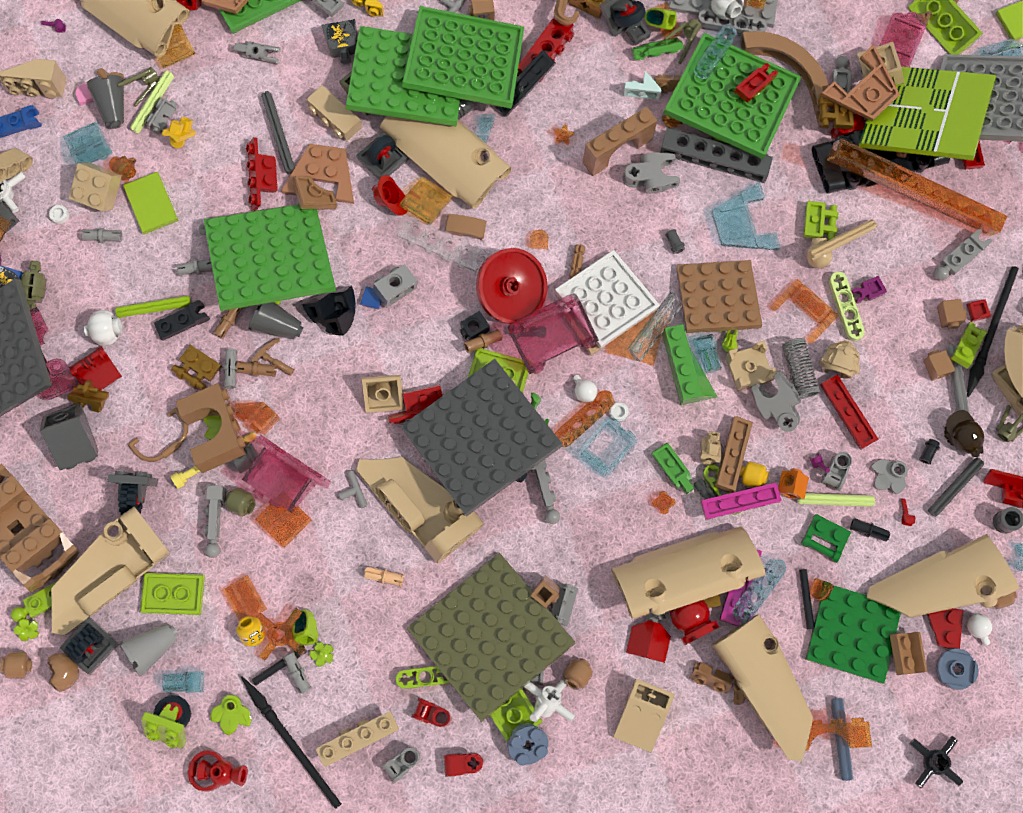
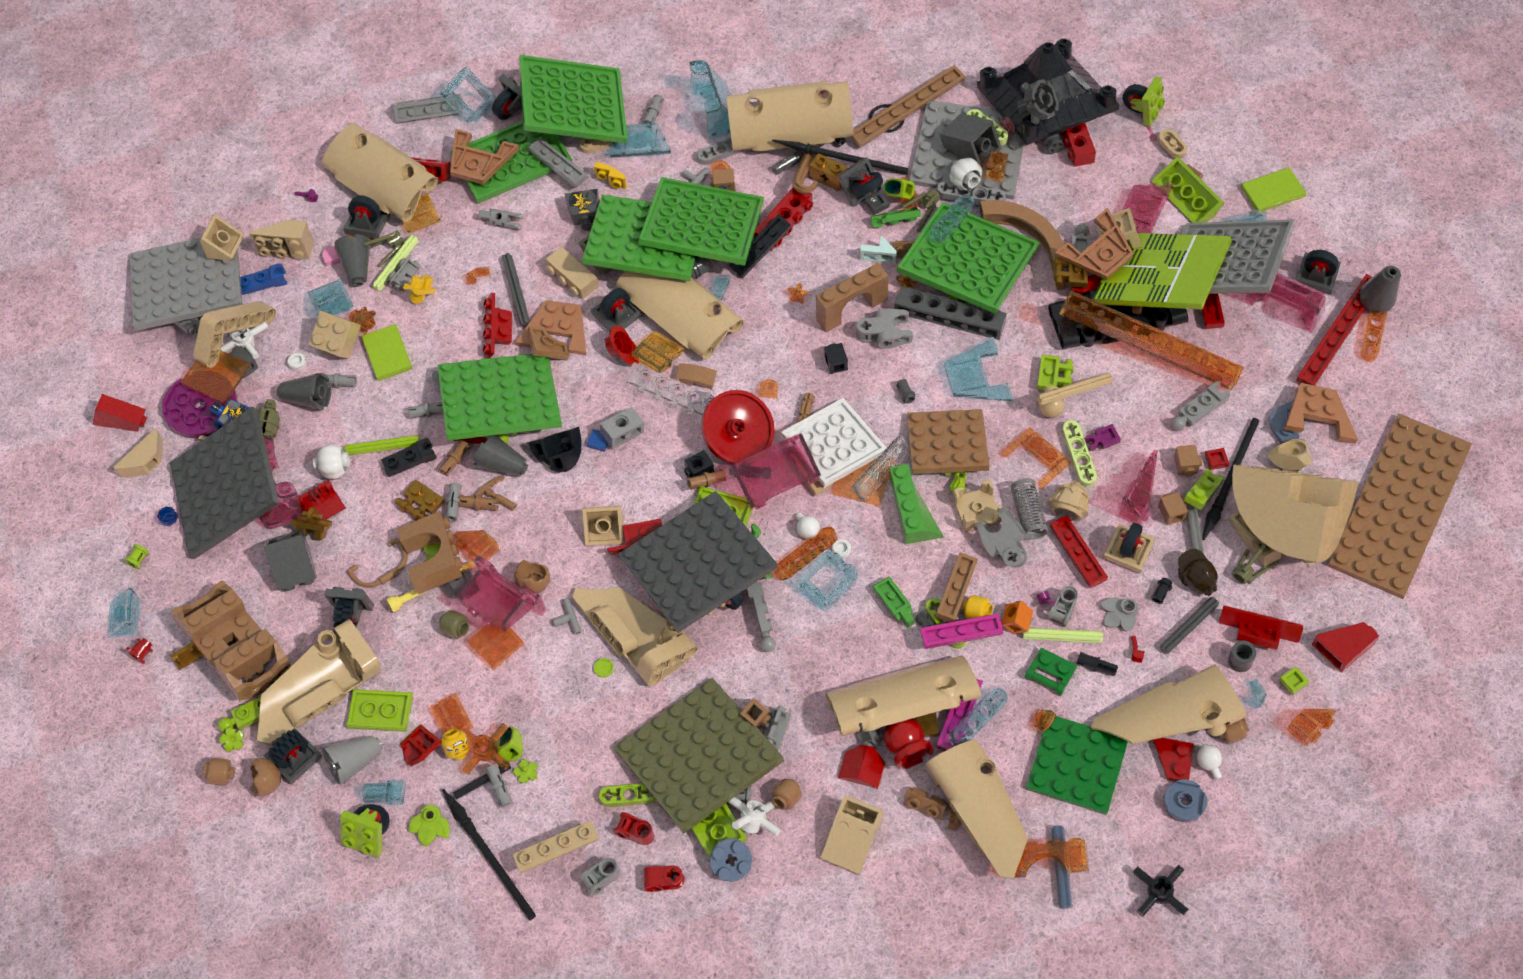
camera: 10 degrees right, 15 degrees down
red piece [187,750,248,792] -> none
light grey plate [205,485,226,558] -> none
light nougat axle [364,567,404,587] -> none
clear orange plate [652,491,676,514] -> none
clear light blue piece [693,334,722,374] -> none
tan hips [700,431,721,465] -> none
red hinge [734,63,779,103] -> none
black bar [799,569,814,629] -> none
medium nougat bracket [890,632,927,675] -> none
none -> dark grey cone [277,373,331,410]
none -> plate [343,196,390,239]
none -> red slope [400,724,441,766]
none -> clear orange arm [466,267,490,284]
none -> medium nougat hair [514,560,551,595]
none -> lime piece [594,658,614,678]
none -> black brick [824,343,848,374]
none -> tan plate [1103,523,1156,573]
none -> clear pink wedge [1118,449,1158,525]

